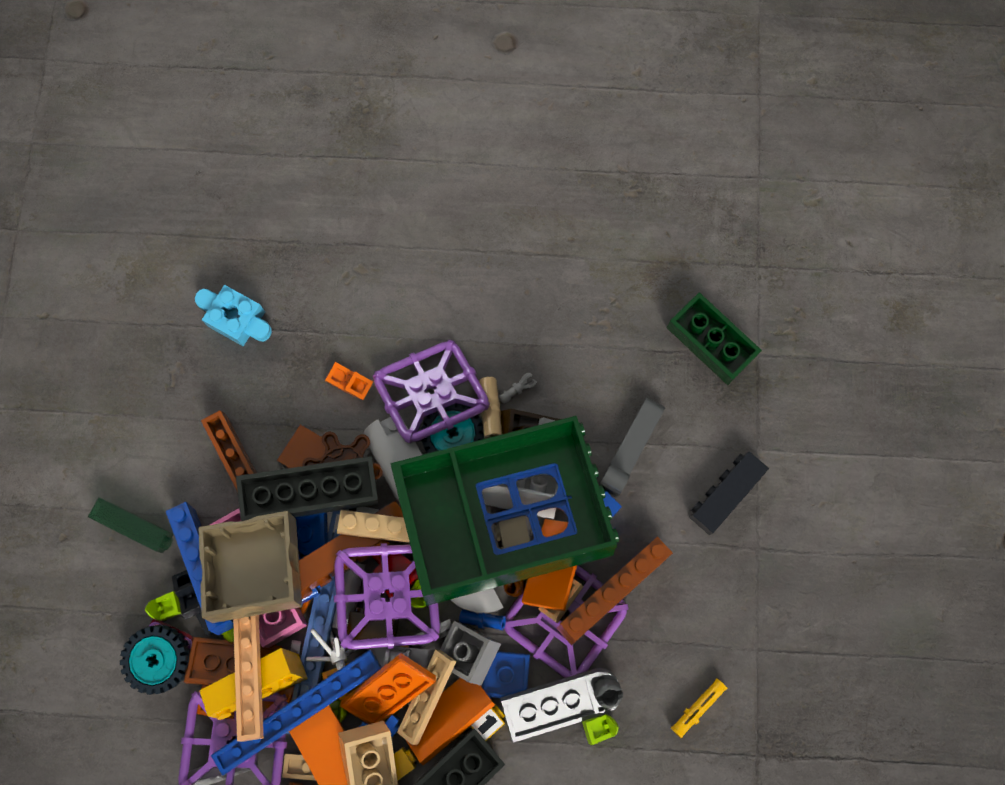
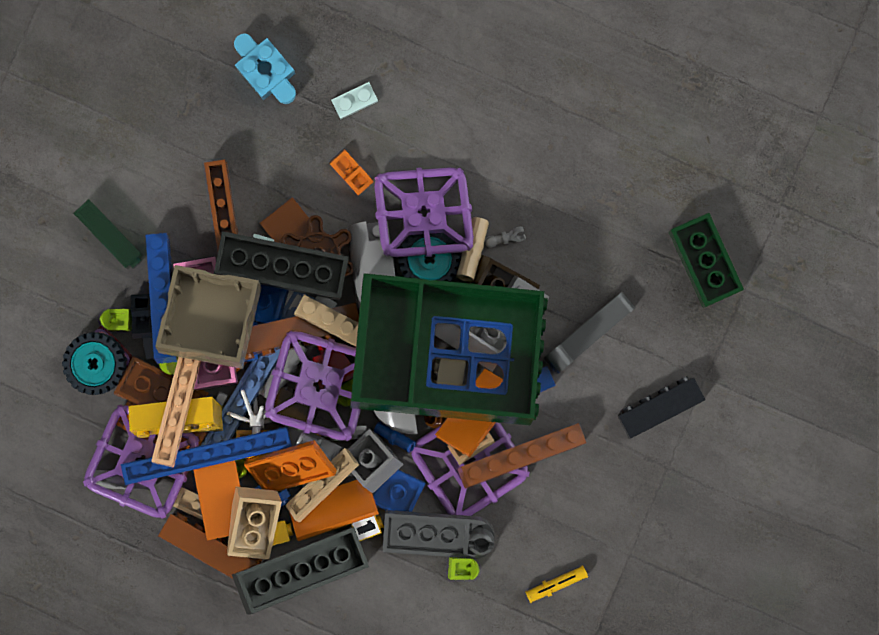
camera: 20 degrees right, 10 degrees up
none -> light aqua plate [331,82,378,120]

